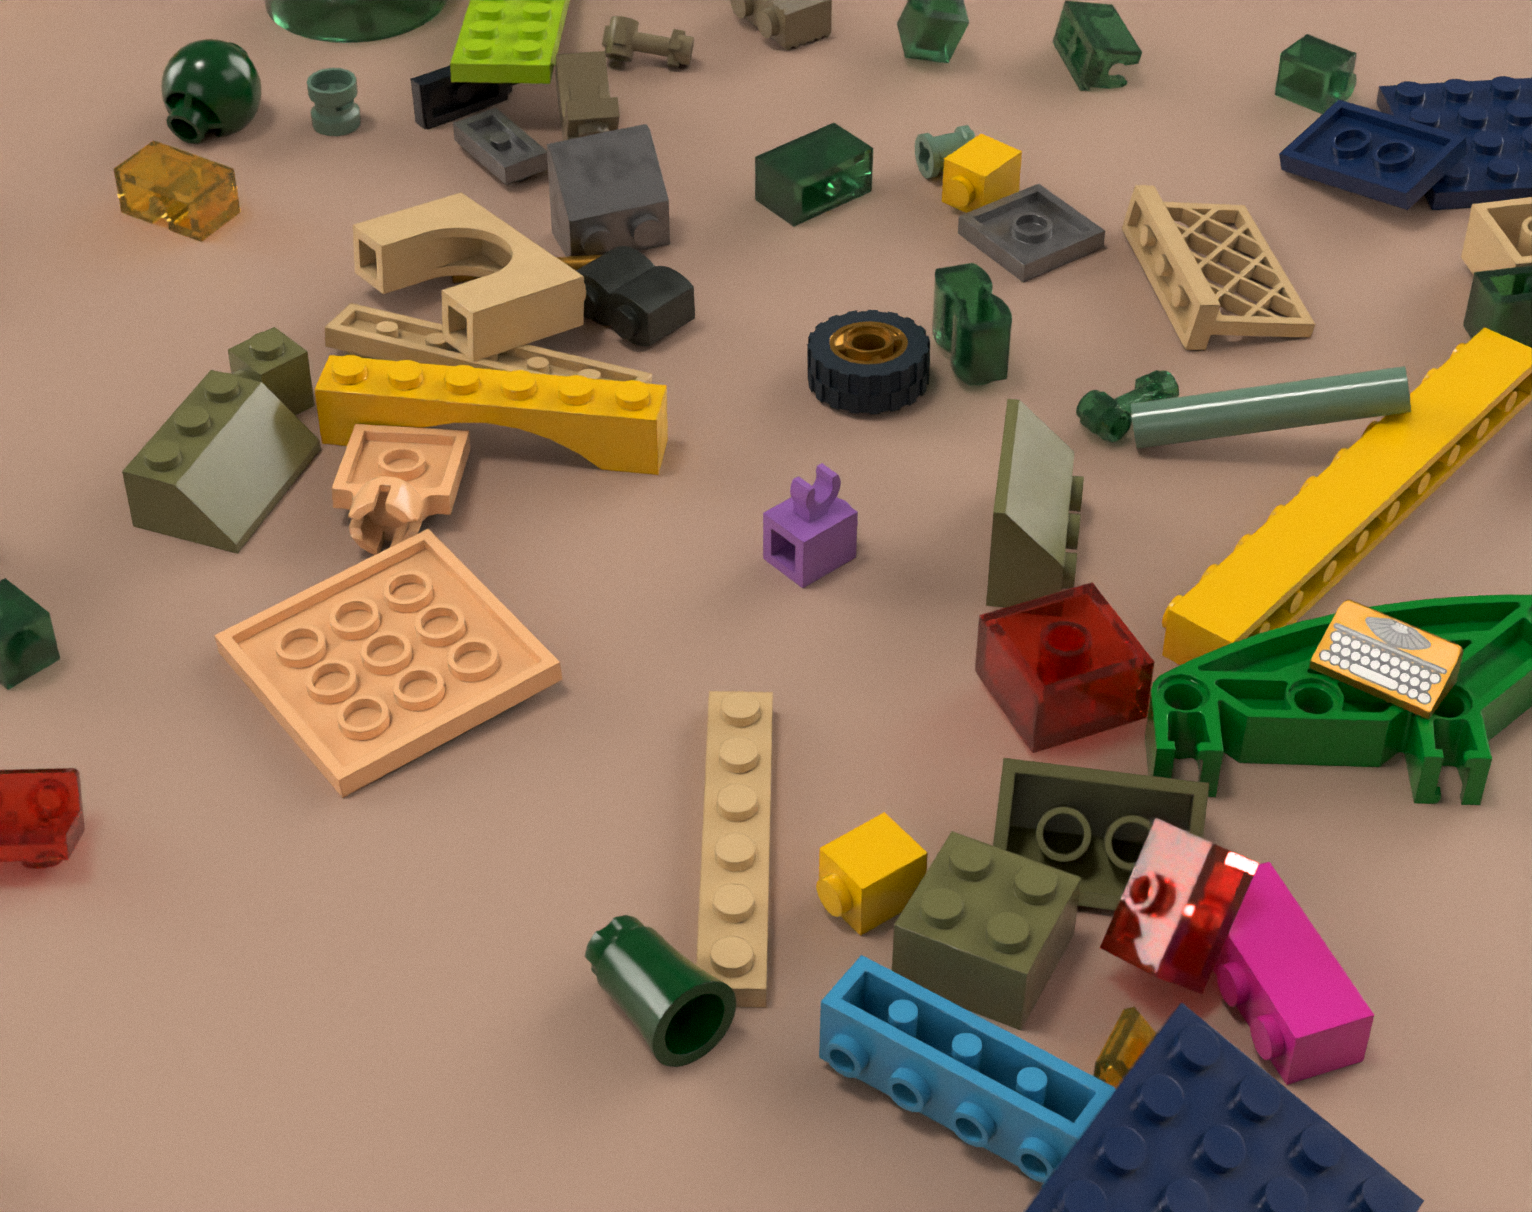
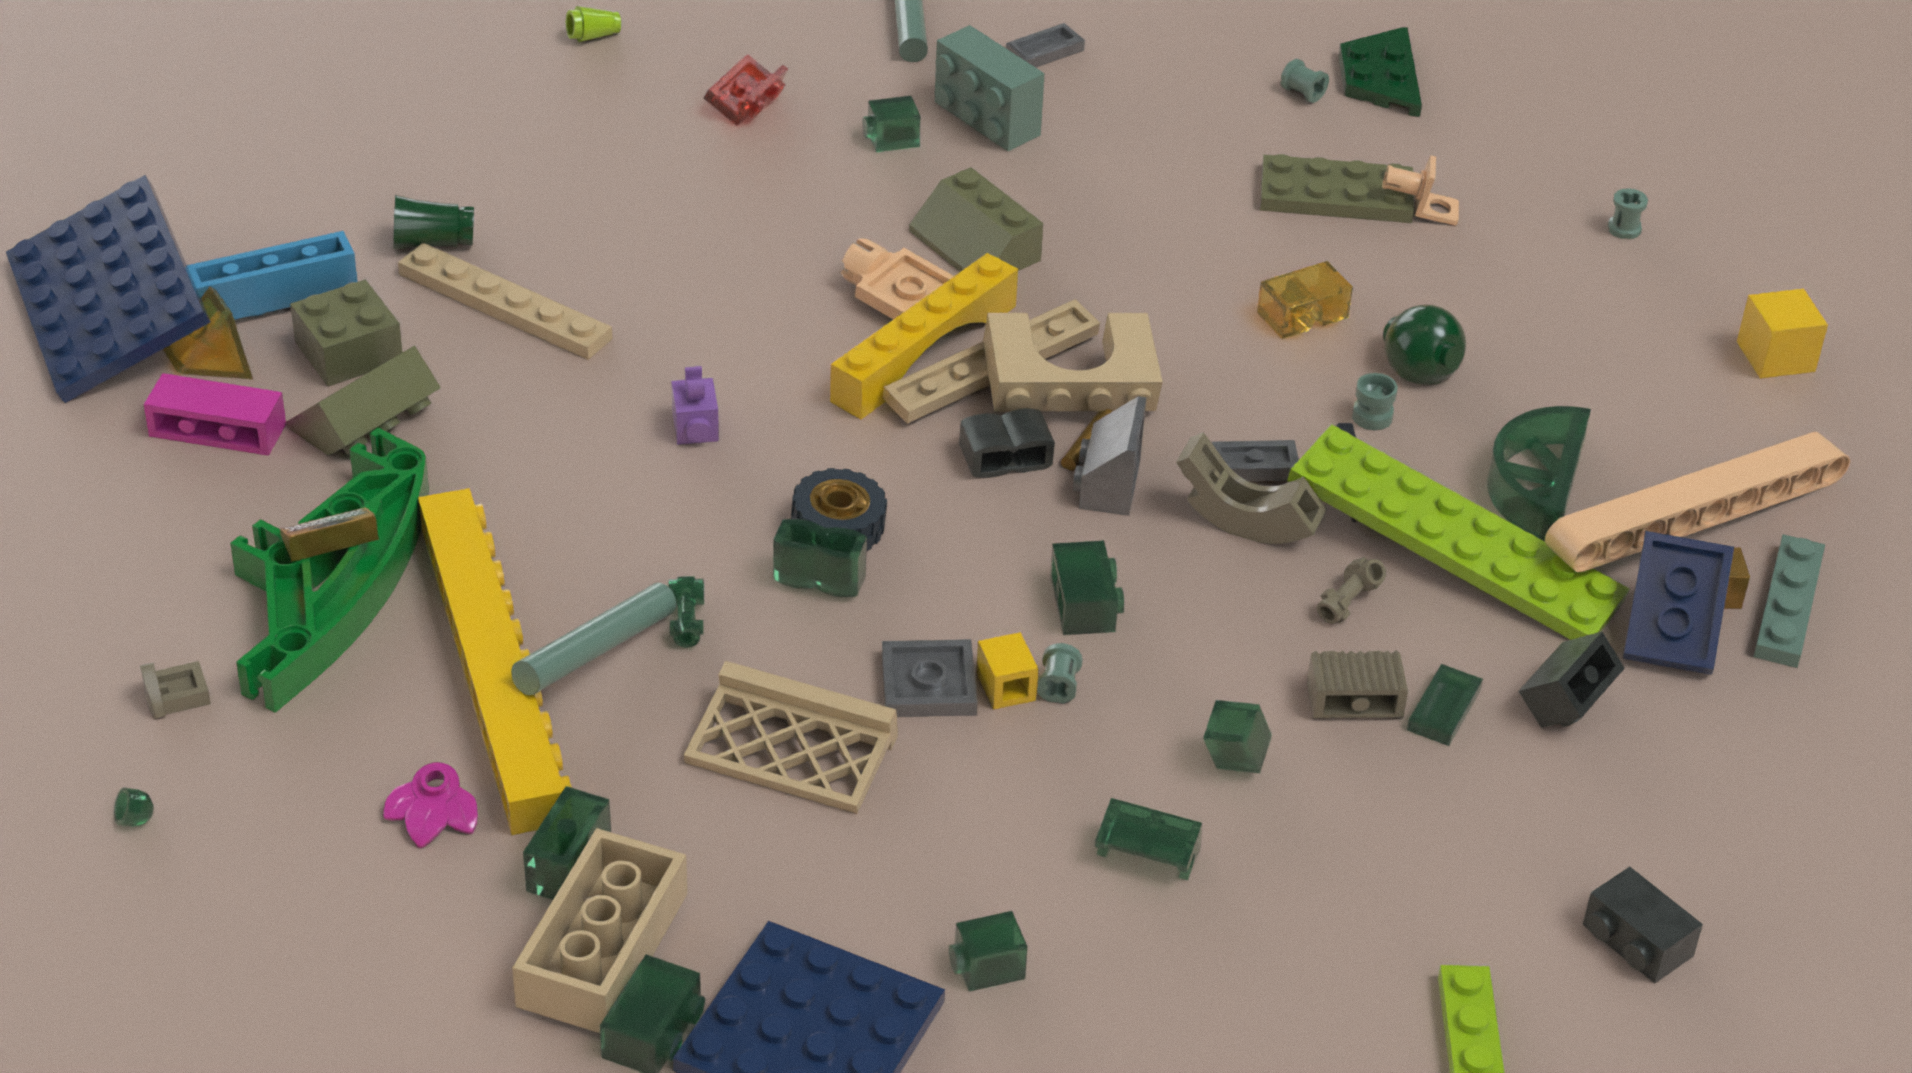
camera: 120 degrees right, 0 degrees up
light nougat plate [214,529,562,798] -> none
olive brick [227,327,315,415] -> none
yellow brick [816,812,928,936] -> none
clear red brick [975,582,1155,753] -> none
olive slope [986,399,1084,613] -> none
clear red brick [1099,818,1259,994] -> none
dark blue plate [1279,100,1467,210] -> none

